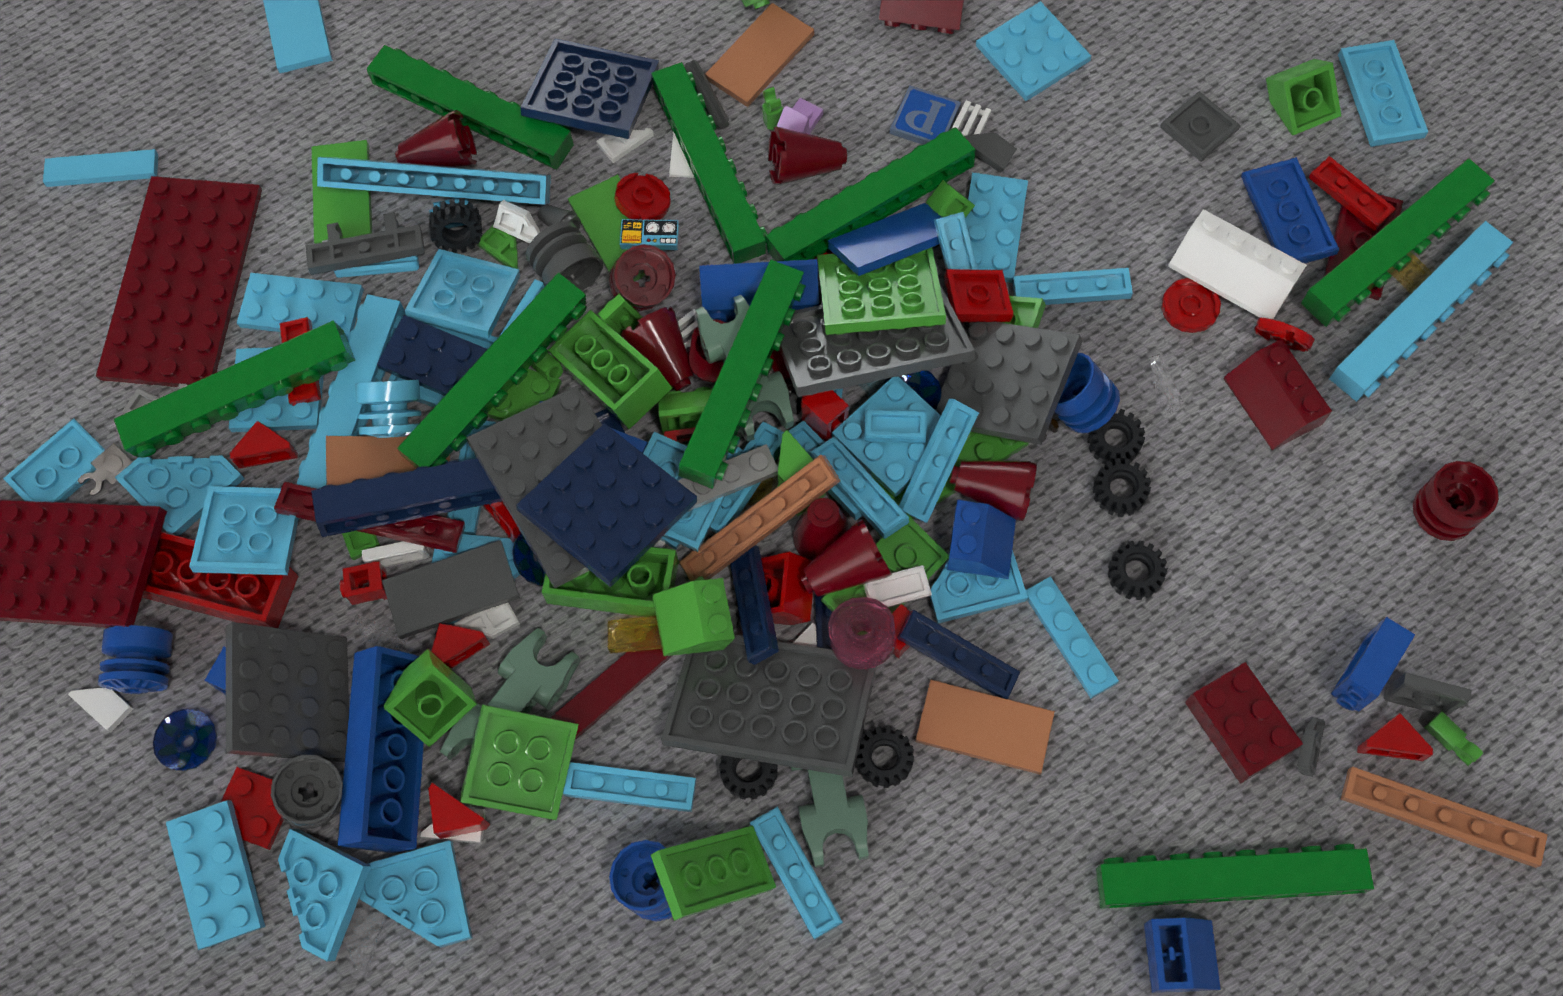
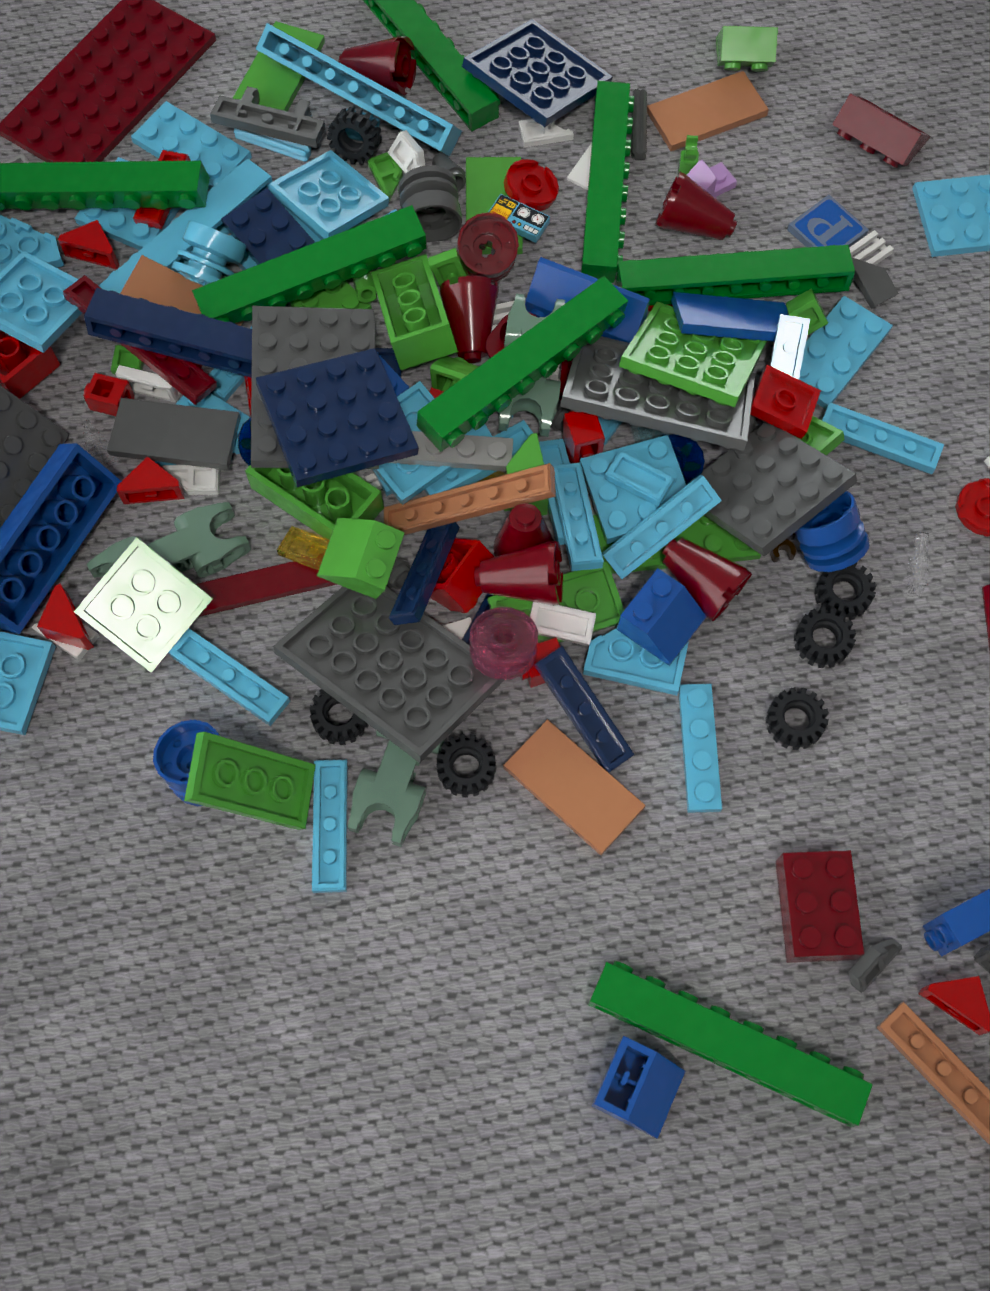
camera: 25 degrees right, 0 degrees up
bright green slope [384,649,477,747] -> none

